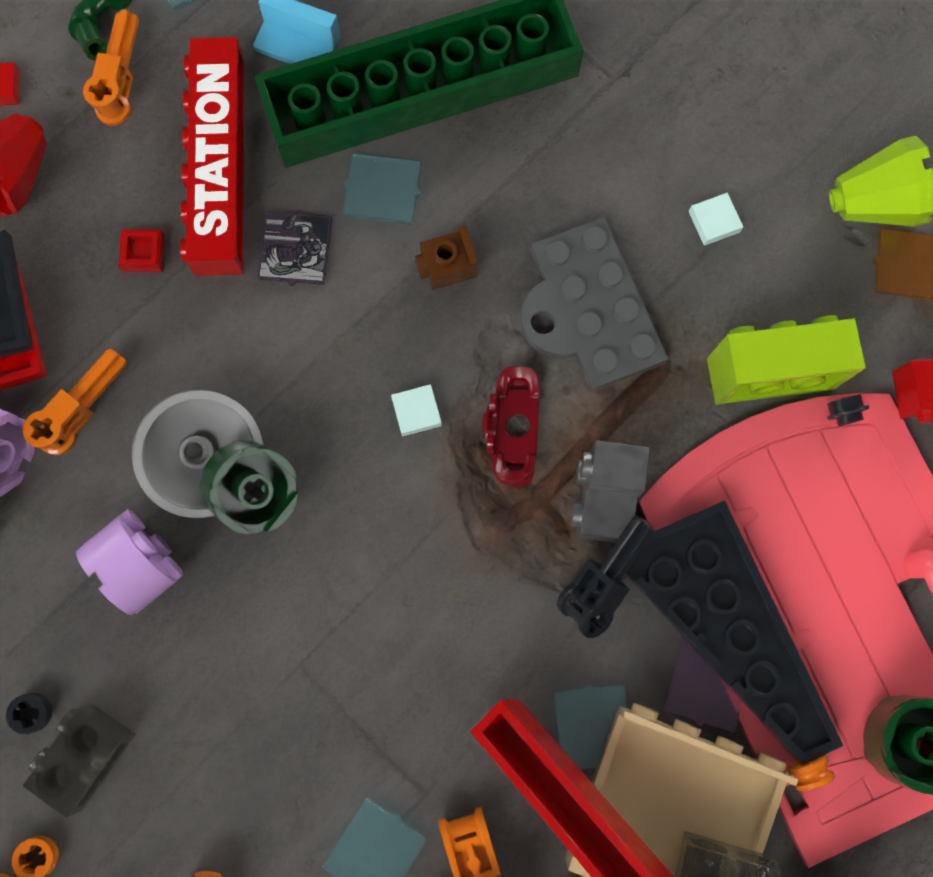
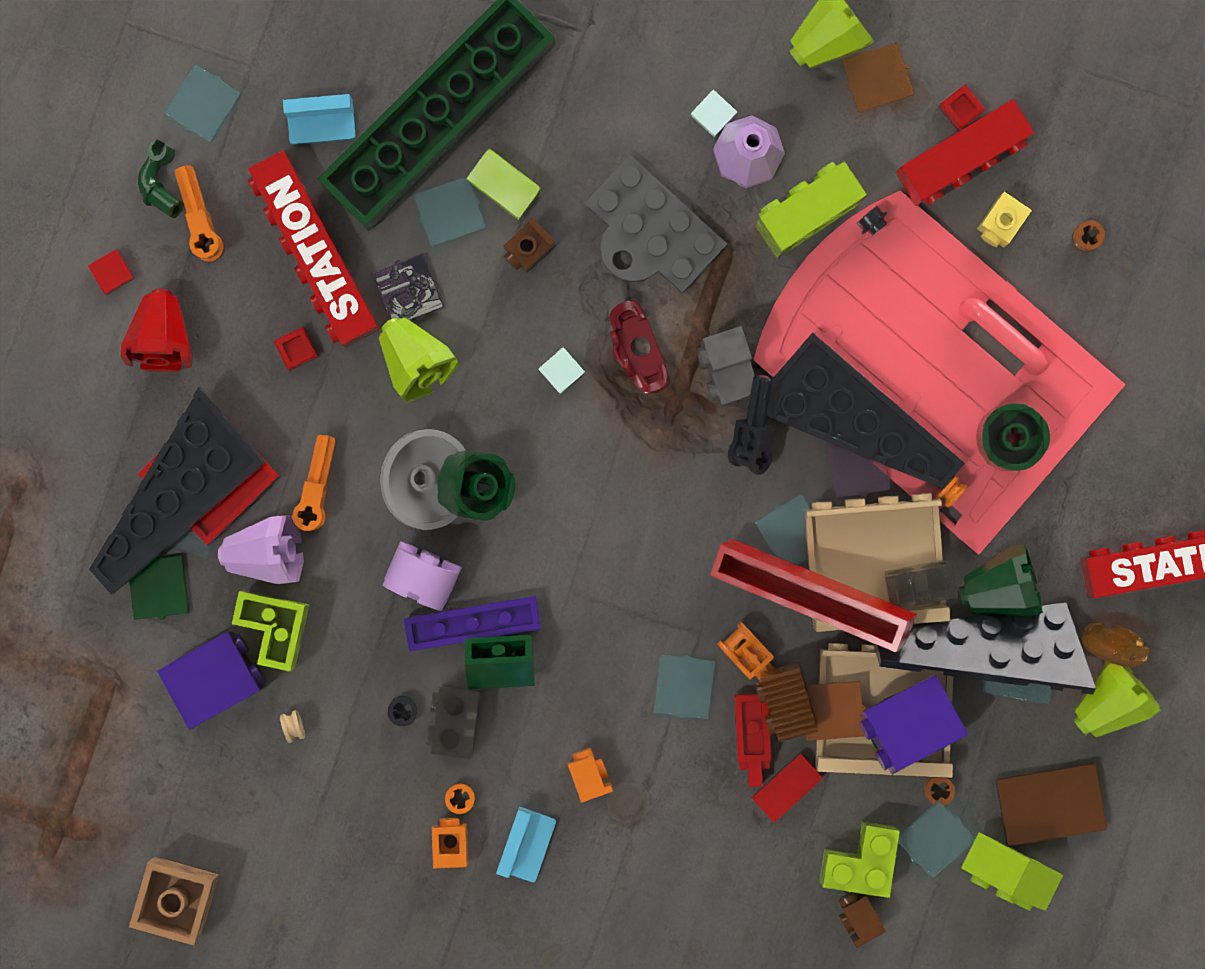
camera: 25 degrees left, 10 degrees up
none -> lime cone [379,318,460,403]
none -> dark purple plate [404,596,541,651]
none -> dark green brick [465,635,535,690]
none -> lime slope [466,149,541,220]
none -> lavender cone [713,116,785,188]

